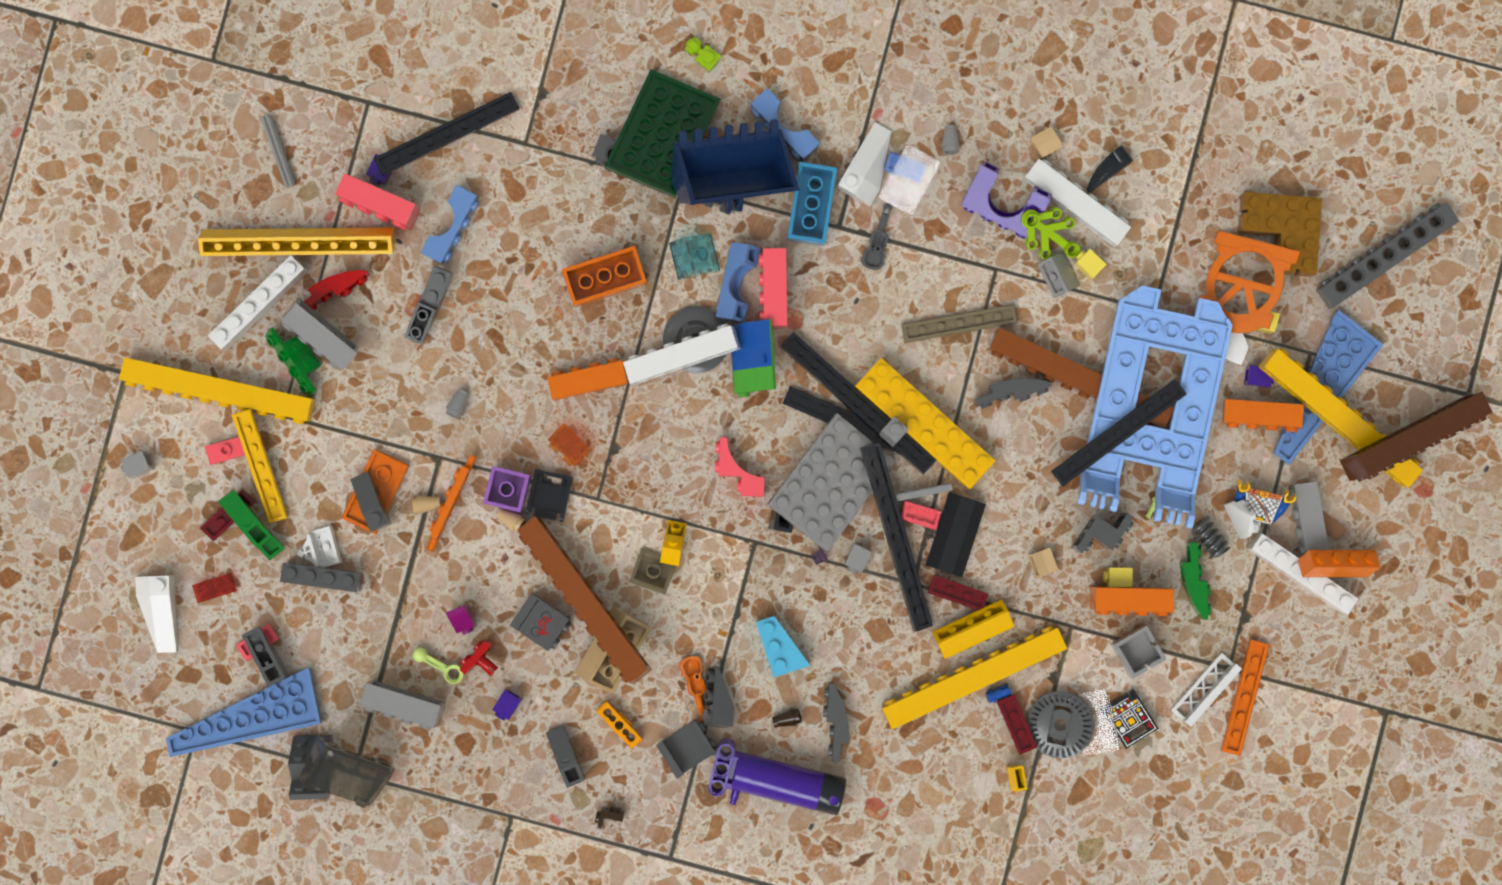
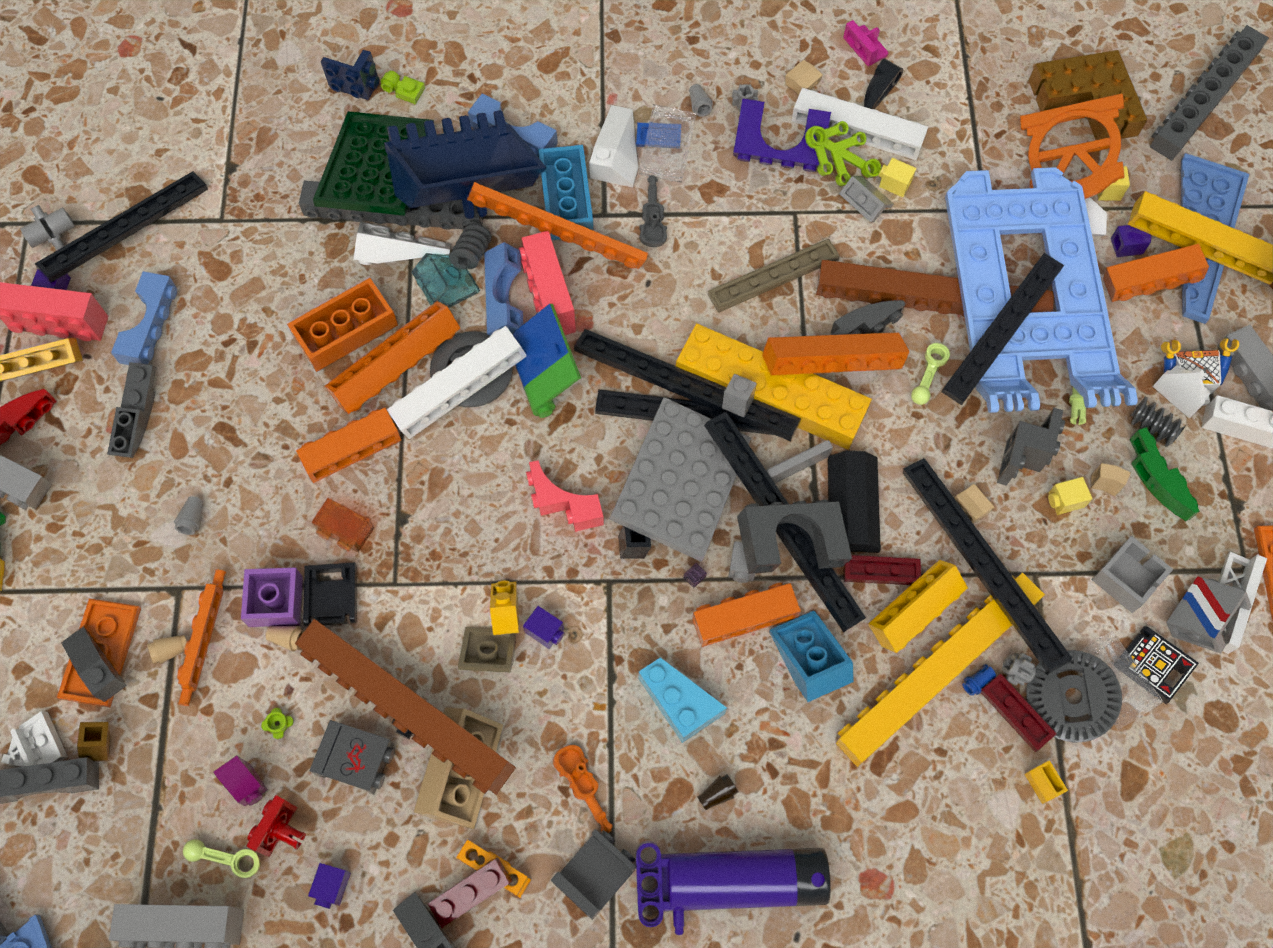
camera: 15 degrees left, 20 degrees down
dark grey slope [702,666,734,728] -> none
dark grey slope [823,682,849,762] -> none
coral plate [901,500,941,530] -> none
orange brick [1090,586,1174,616] -> none
none -> light grey pin [20,205,75,250]
none -> pearl gold brick [77,722,110,761]
none -> lime plate [261,708,294,739]
none -> dark blue bracket [321,50,380,100]
none -> orange brick [325,301,461,414]
none -> white wedge [353,222,450,265]
none -> plate [428,857,512,928]
none -> dark grey piece [449,221,492,270]
none -> orange plate [467,182,648,269]
none -> dark purple brick [523,606,565,649]
none -> orange brick [692,582,801,647]
none -> light grey gear [732,84,758,111]
none -> dark grey arch [737,499,852,574]
none -> orange brick [762,332,909,375]
none -> dark azure slope [769,611,854,702]
none -> dark pink panel [843,20,888,67]
none -> black plate [903,458,1072,674]
none -> yellowish green piece [911,343,950,405]
none -> light grey gear [1002,652,1036,686]
none -> tan piece [1090,463,1131,496]
none -> light grey panel [1167,576,1252,654]

